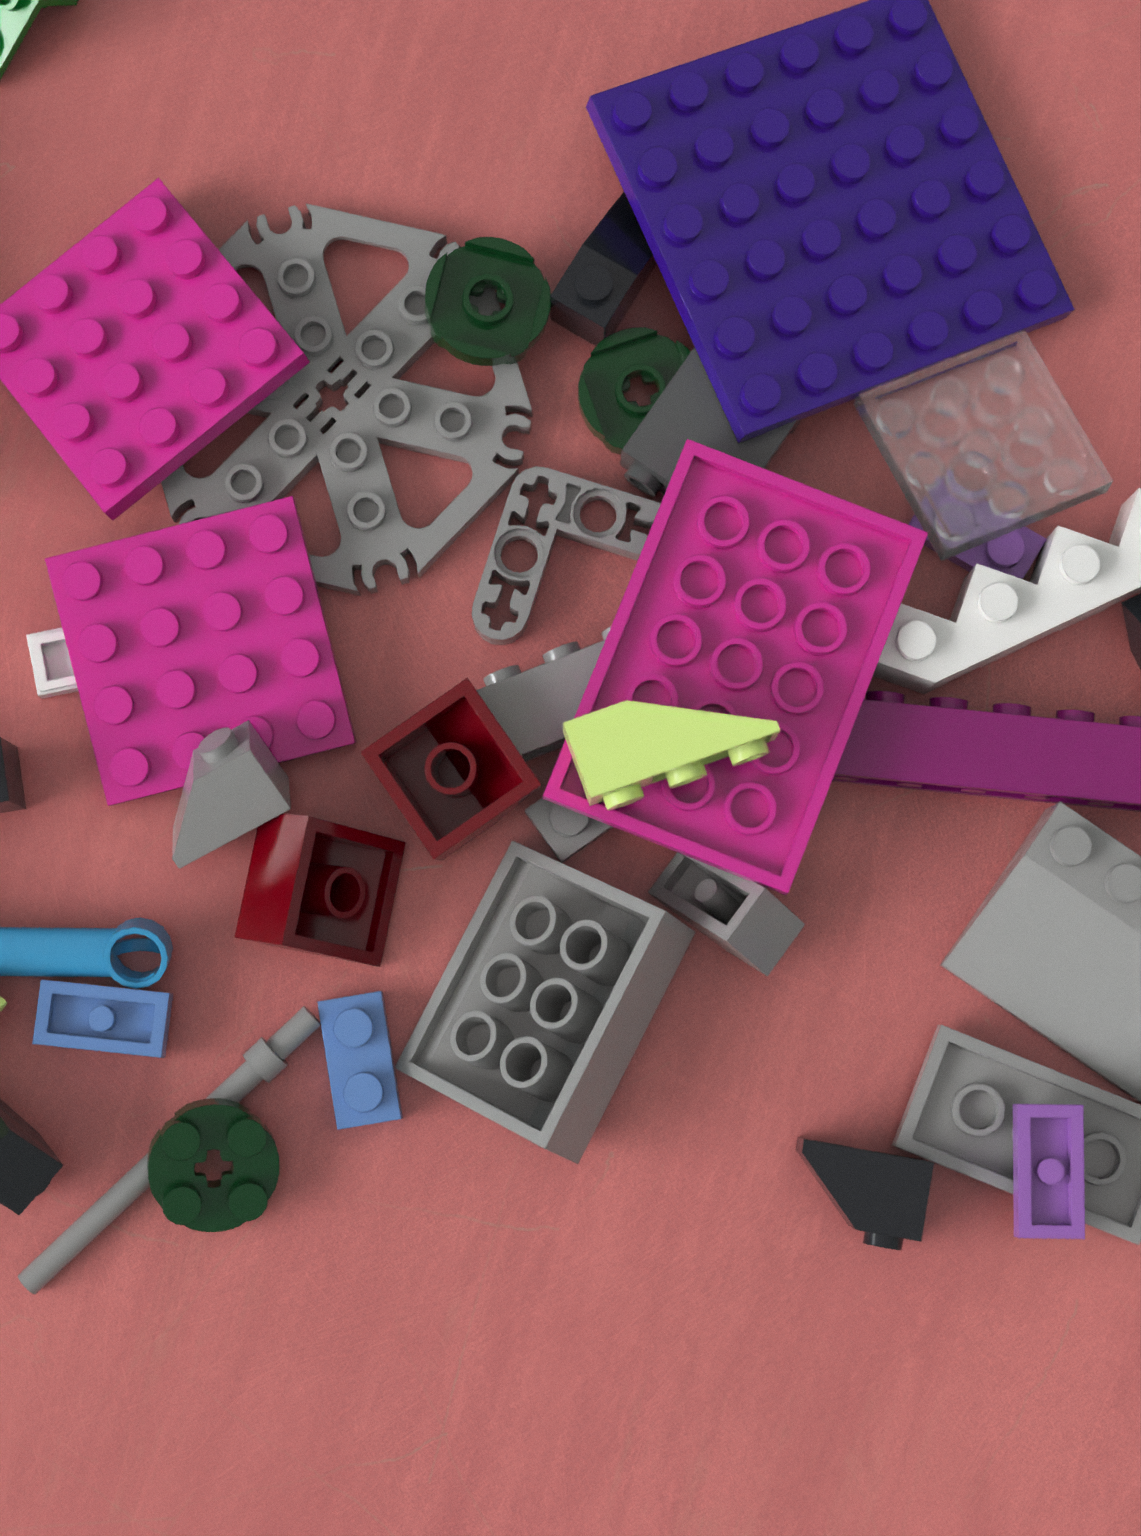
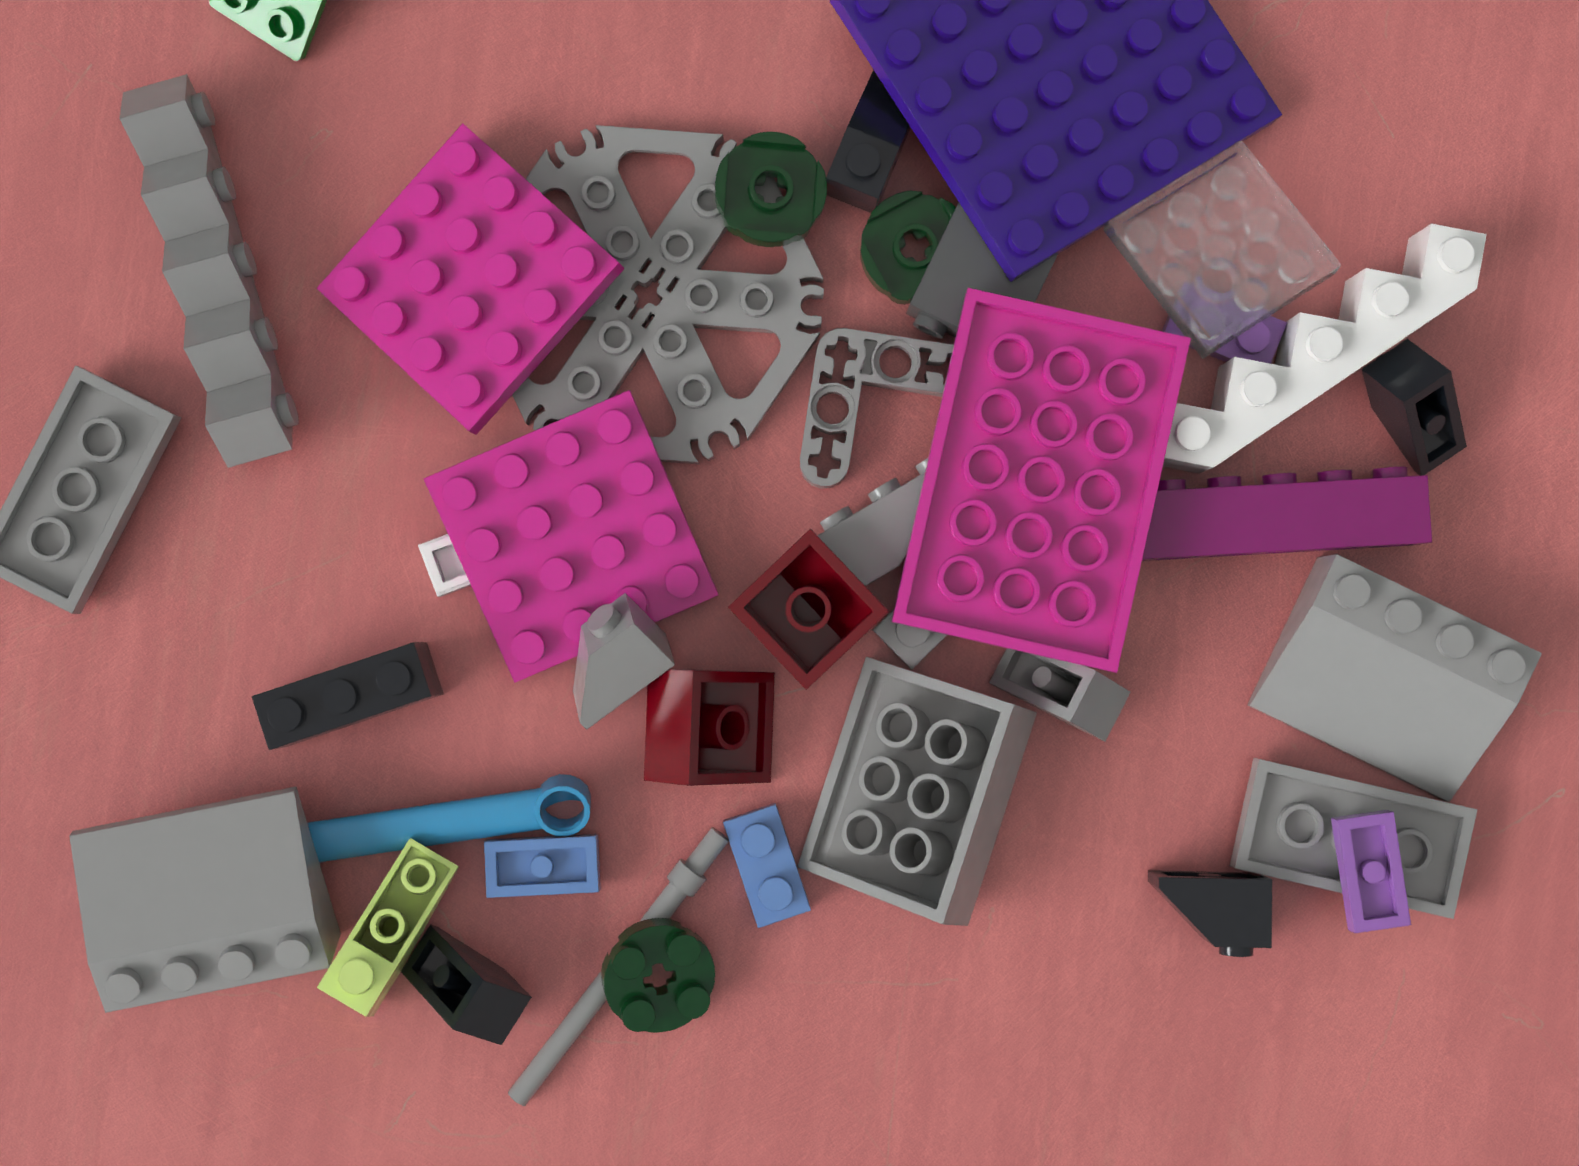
camera: 10 degrees left, 5 degrees up
yellowish green slope [563,700,781,811] -> none

